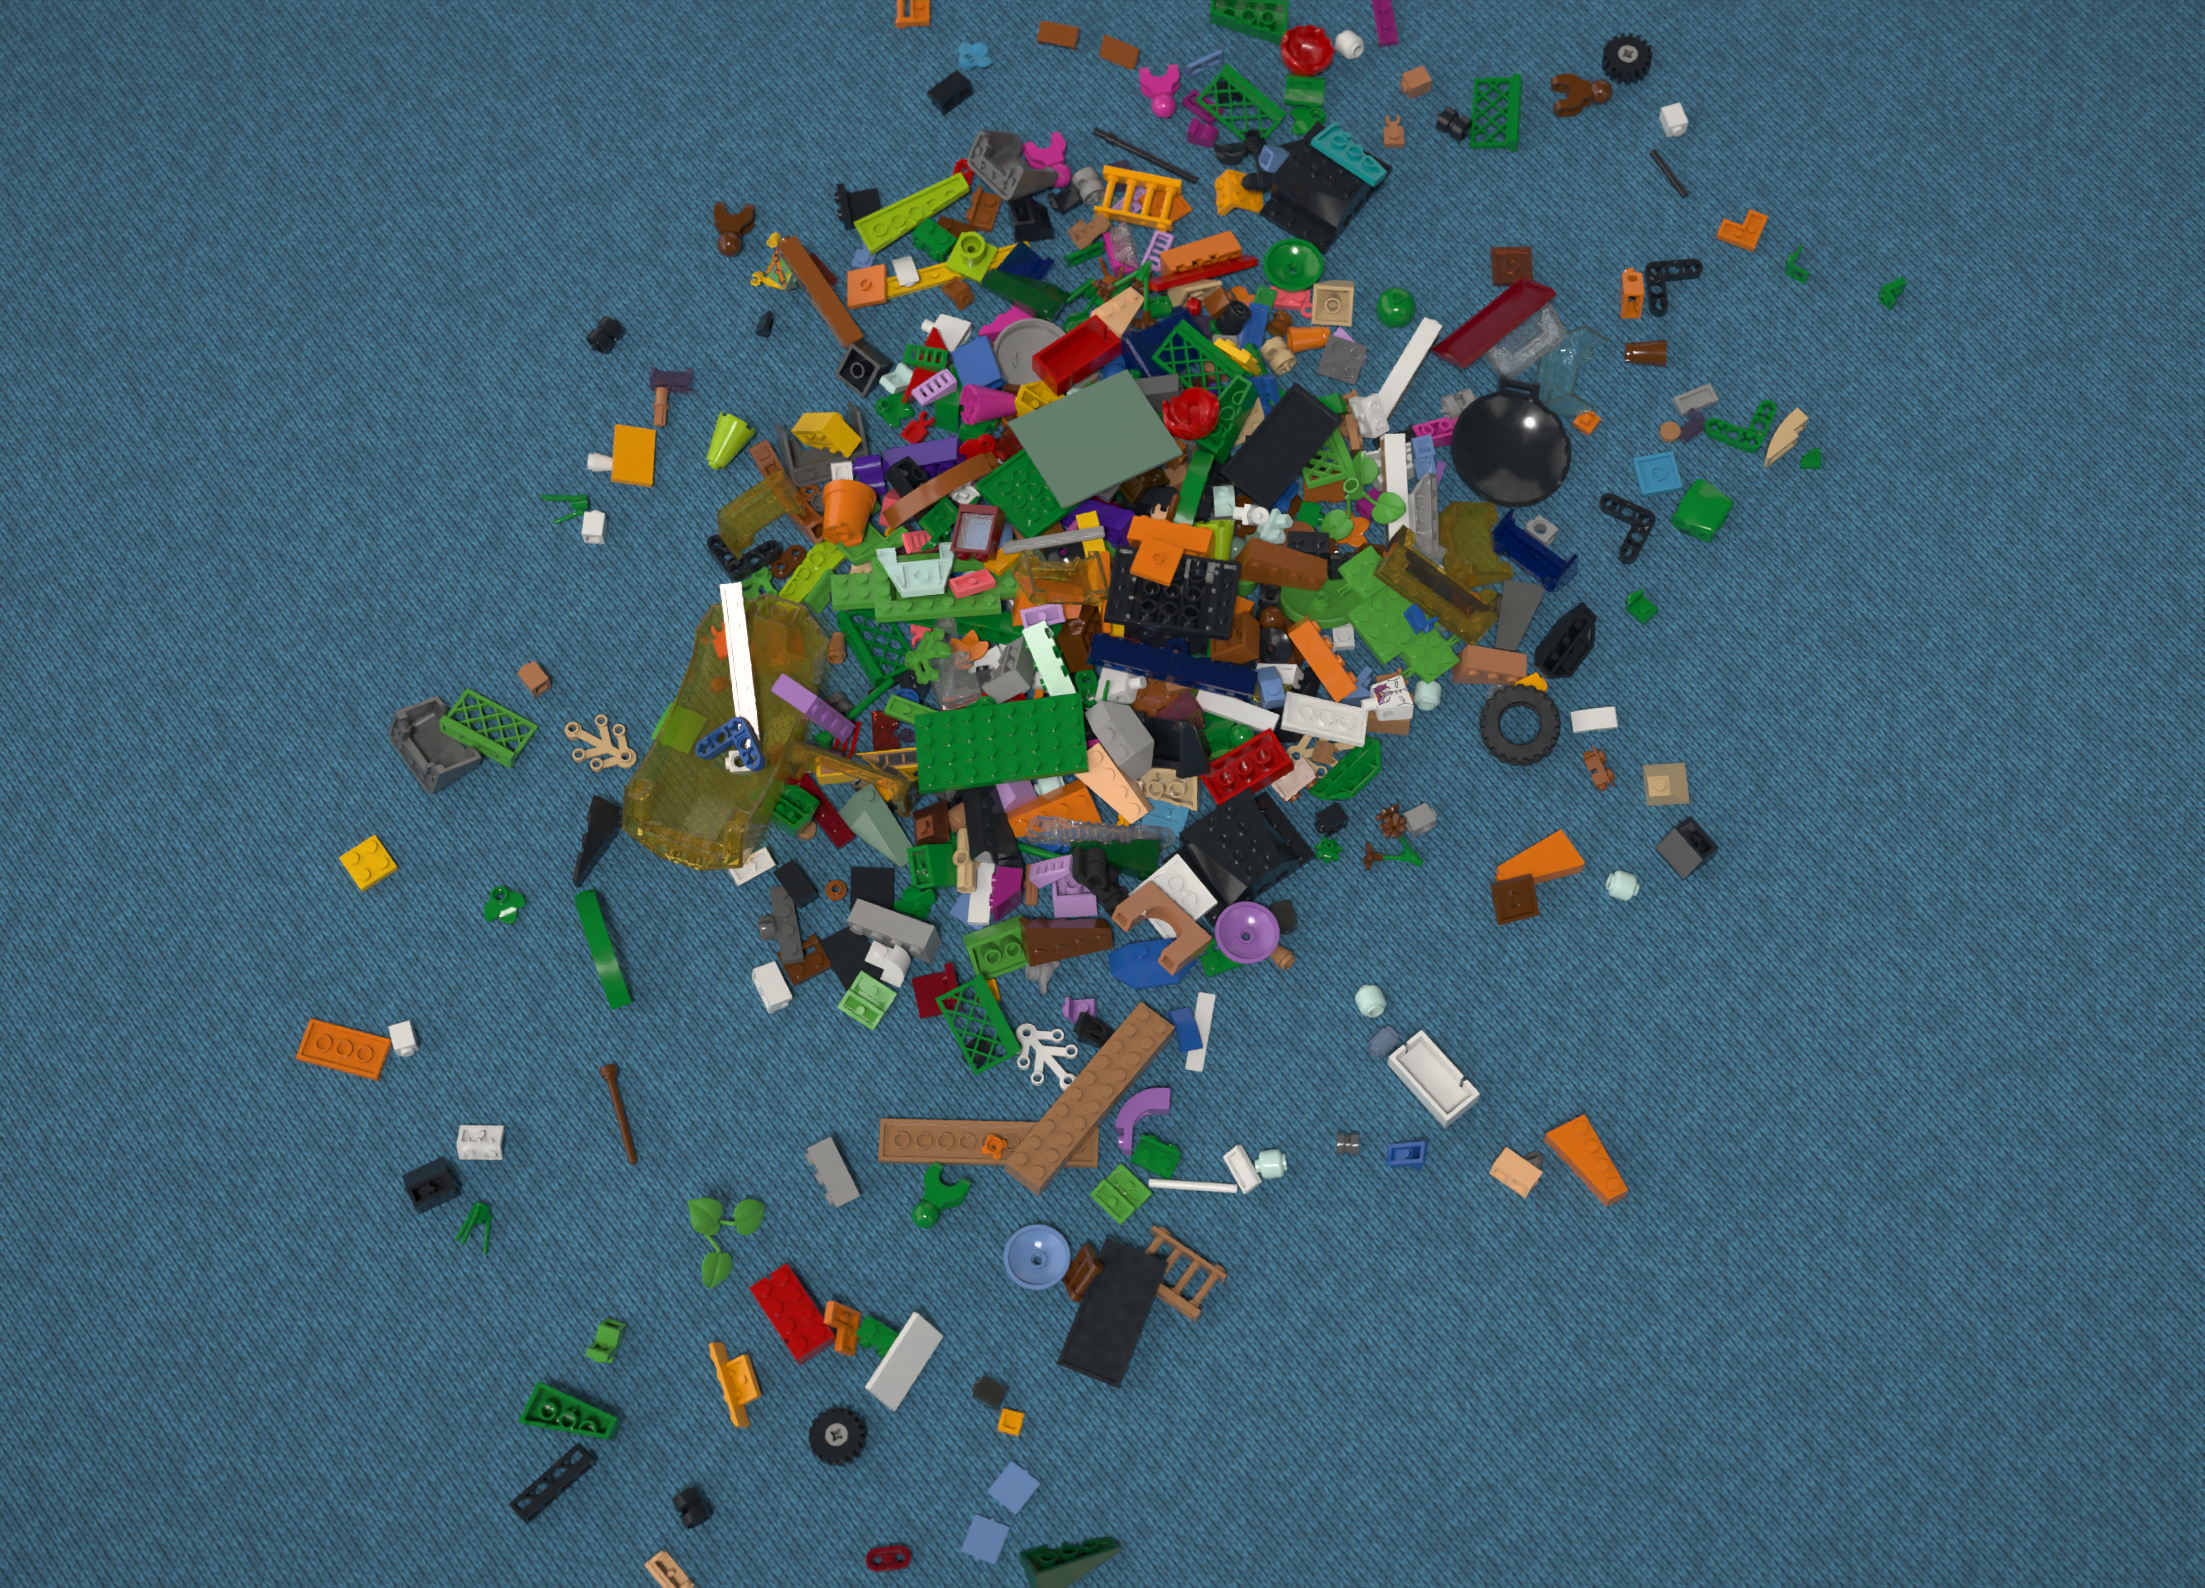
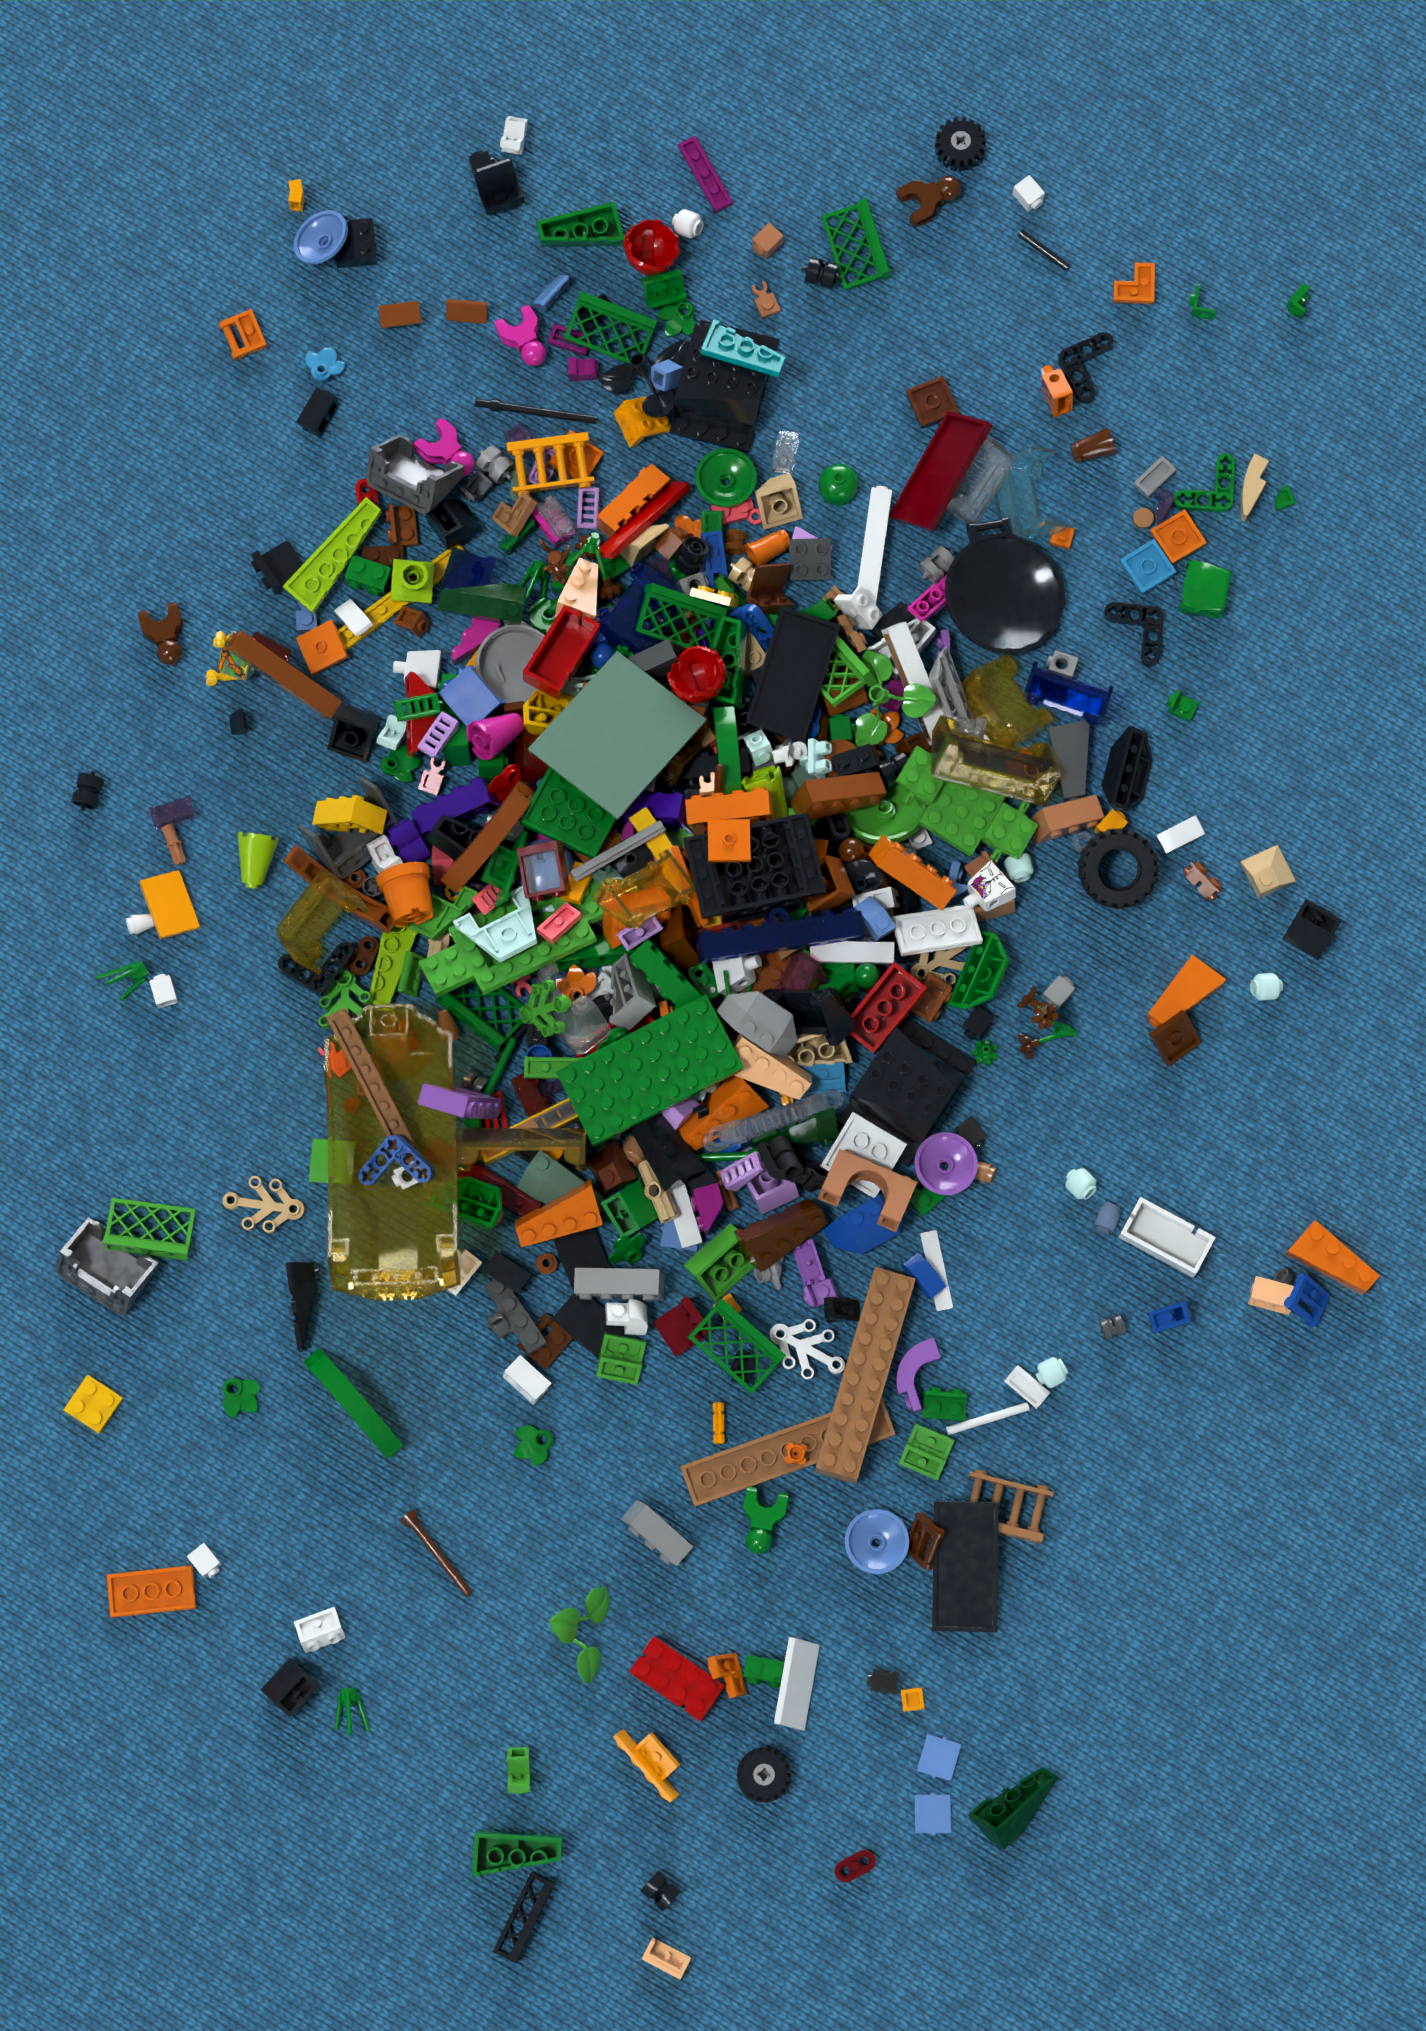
camera: 25 degrees left, 10 degrees up
nougat brick [517,661,552,698] -> none
red plate [1186,296,1202,317] -> none
medium nougat tile [1311,740,1339,765] -> none
blue bracket [1403,604,1439,635] -> none
medium blue slope [1411,434,1437,480] -> none
none -> green plate [514,1425,553,1466]
none -> orange wedge [515,1179,603,1247]
none -> black hand [693,1092,711,1119]
none -> light orange axle [713,1402,725,1444]
none -> copper bracket [745,563,793,613]
none -> clear slope [771,430,800,474]
none -> medium lavender hinge [792,1239,825,1287]
none -> orange plate [1150,509,1207,565]
none -> blue plate [1284,1274,1331,1327]

